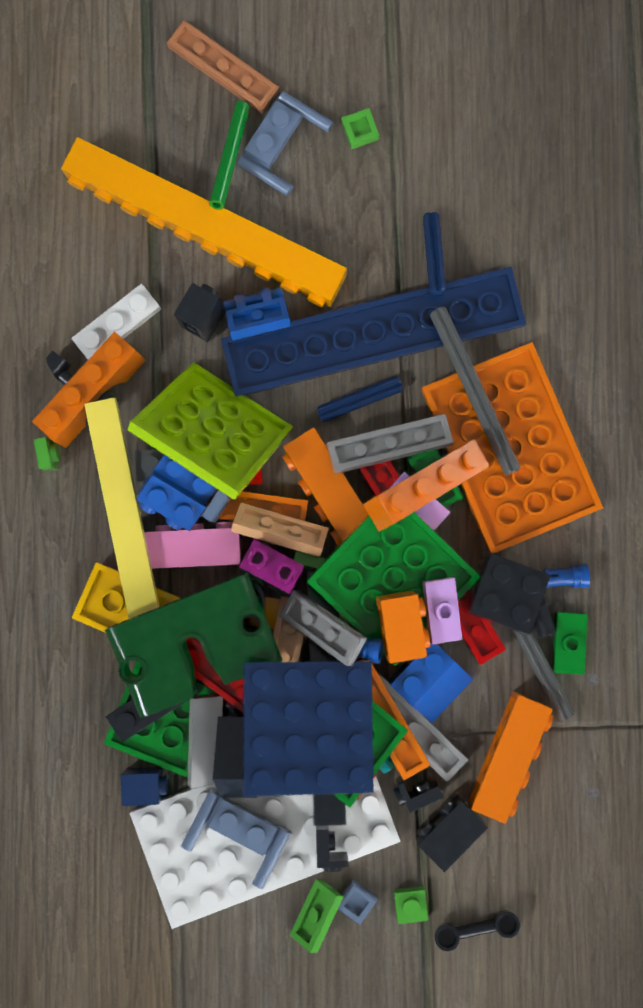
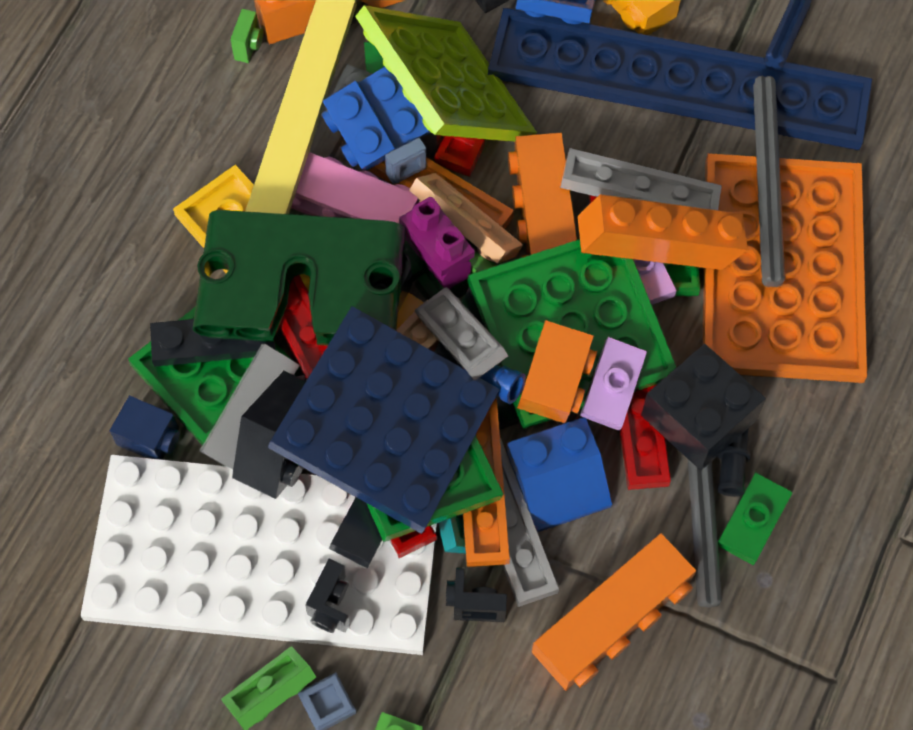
camera: 20 degrees right, 20 degrees down
sand blue plate [181,789,291,889] -> none
dark blue axle [317,376,403,422] -> none
black brick [415,794,488,873] -> none
blue pin [543,564,590,588] -> none

